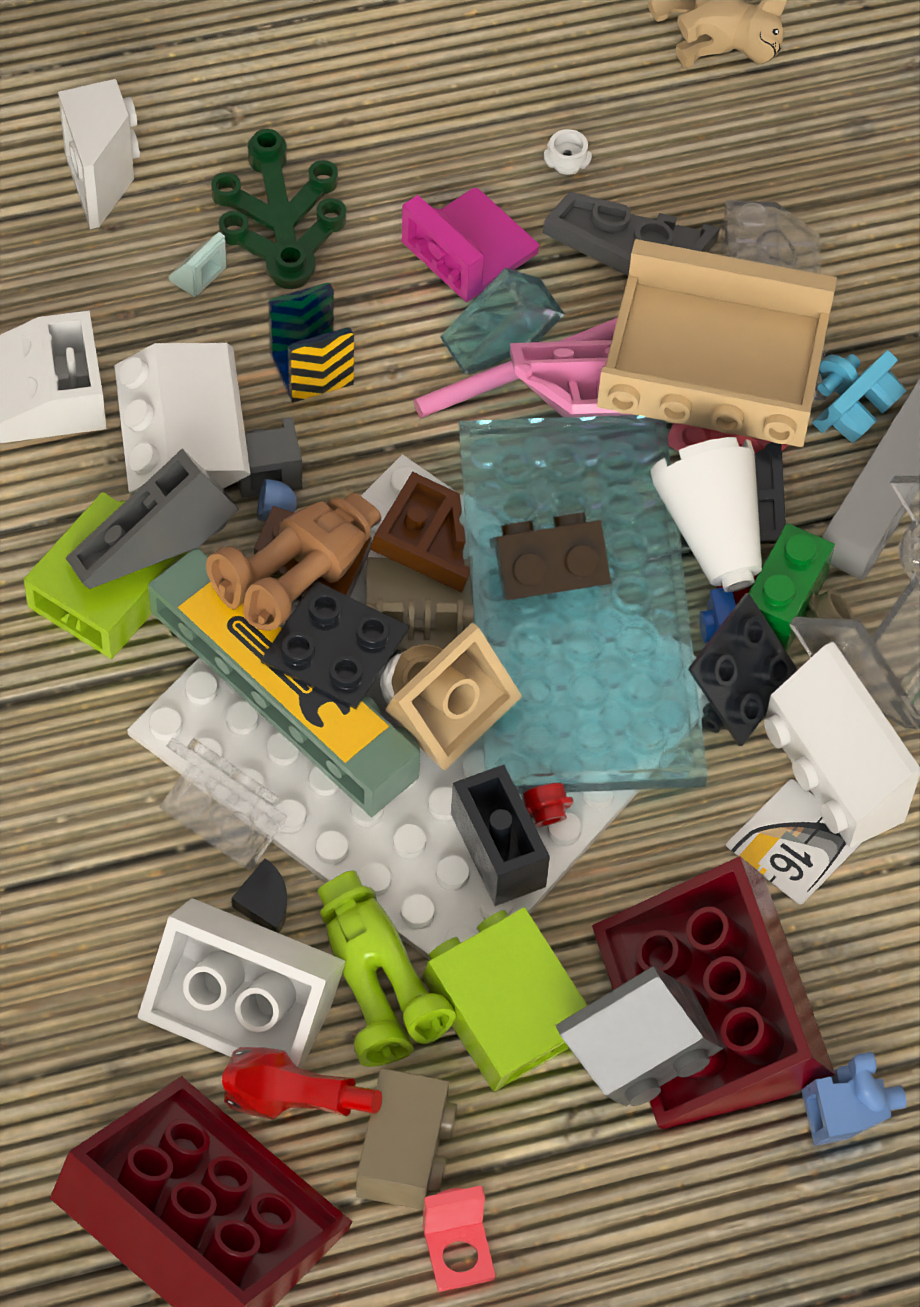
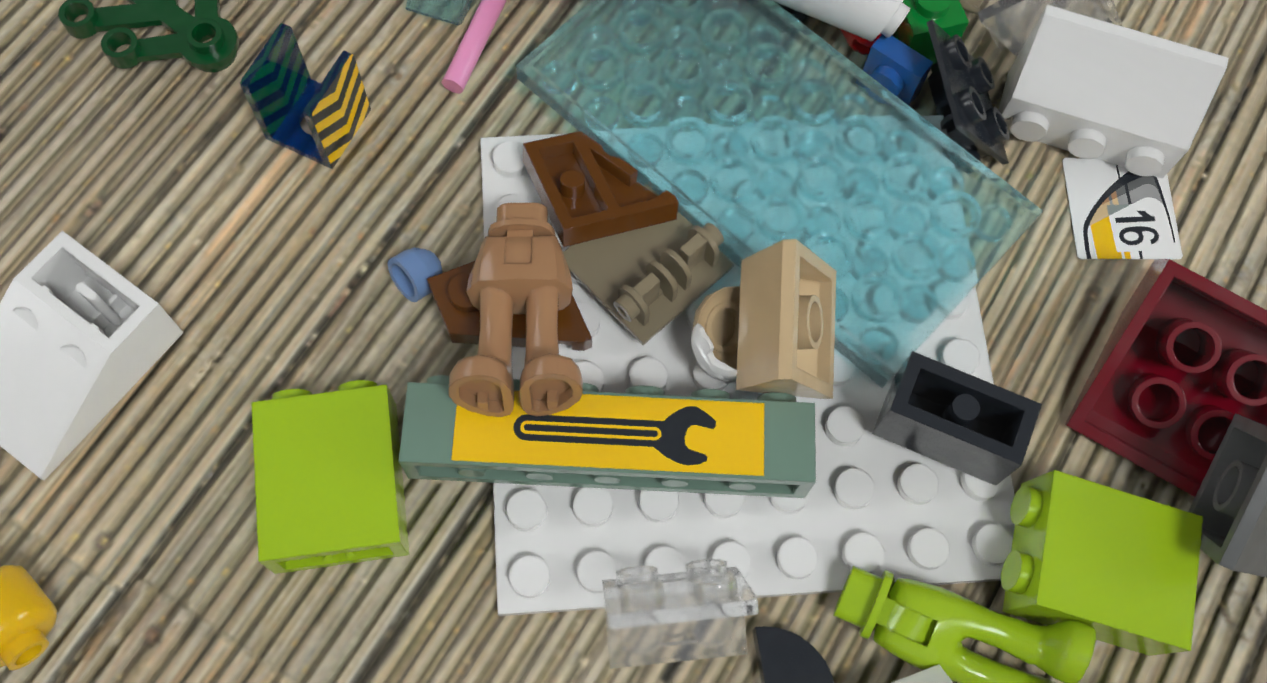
camera: 45 degrees left, 10 degrees up
dark grey slope [65,448,239,589] -> none
white slope [114,343,251,495] -> none
light aqua slope [168,232,226,297] -> none
dark grey brick [238,417,303,498] -> none
black hinge [261,580,410,709] -> none
dark brown bracket [489,512,611,601] -> none
red plate [521,783,574,827] -> none

